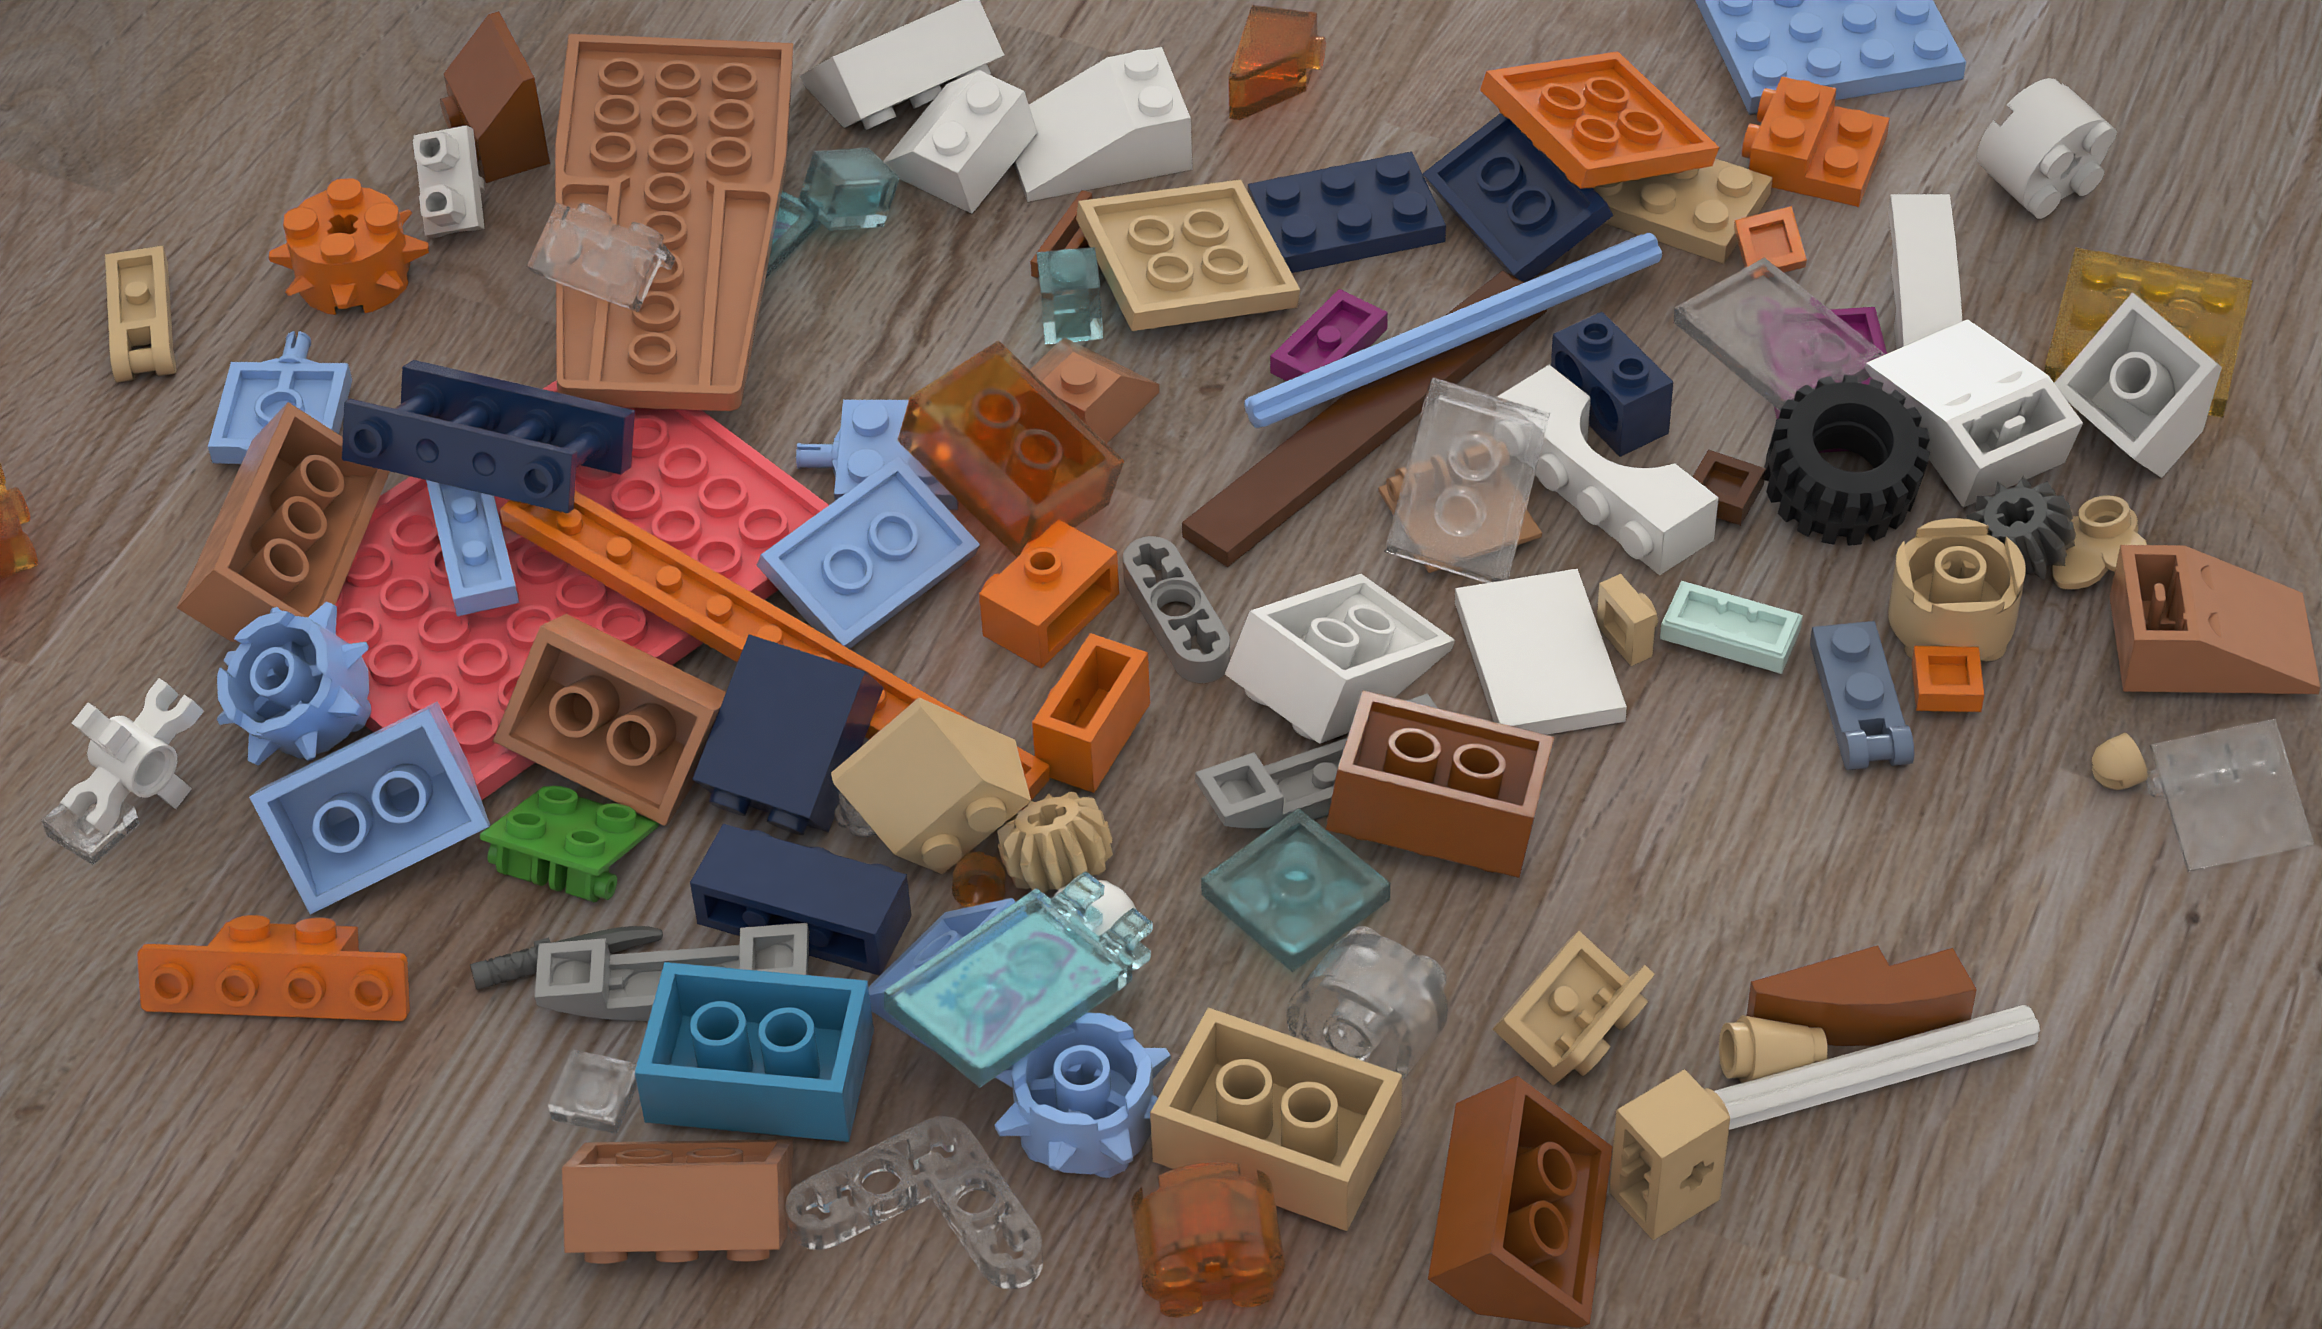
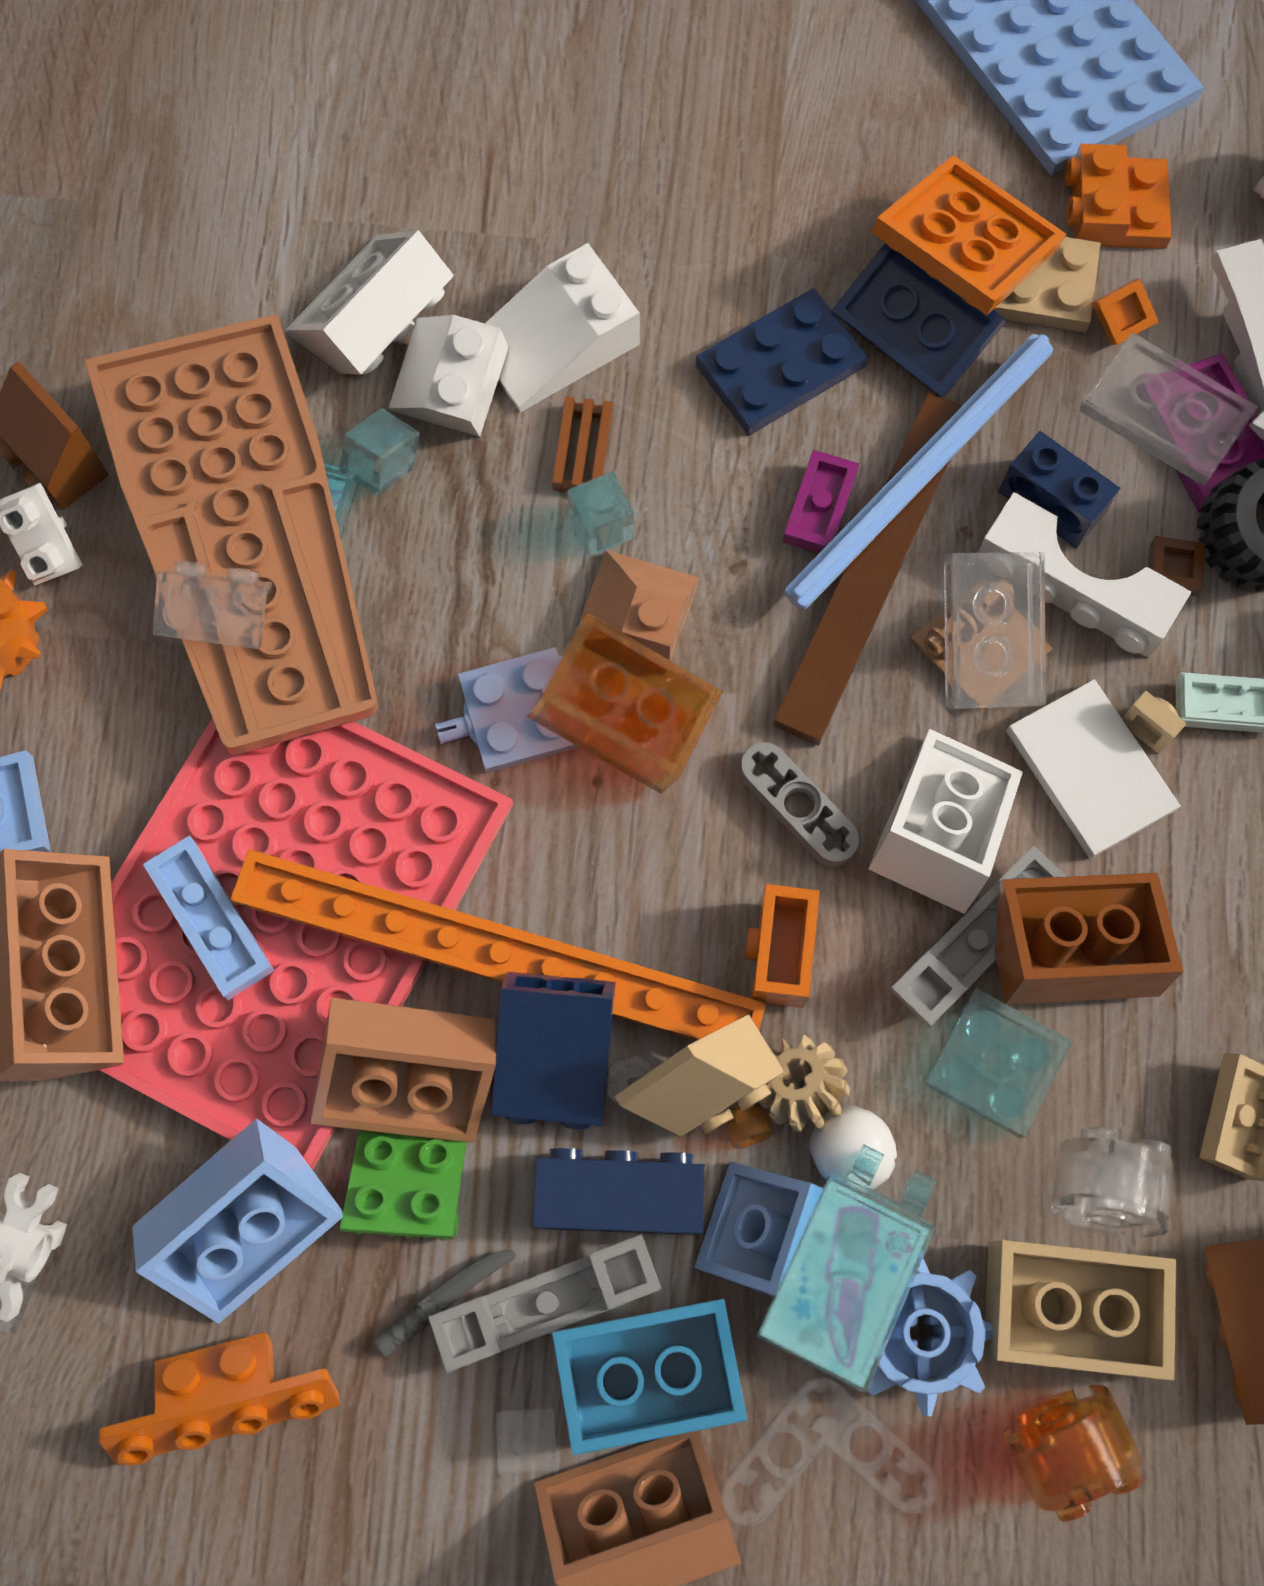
camera: 20 degrees left, 25 degrees up
light blue brick [217,602,371,766] -> none
dark blue fence [342,360,635,513] -> none
light blue plate [757,455,980,649] -> none
orange brick [979,519,1119,669] -> none
tan plate [1076,180,1300,331] -> none
clear orange slope [1229,5,1326,120] -> none

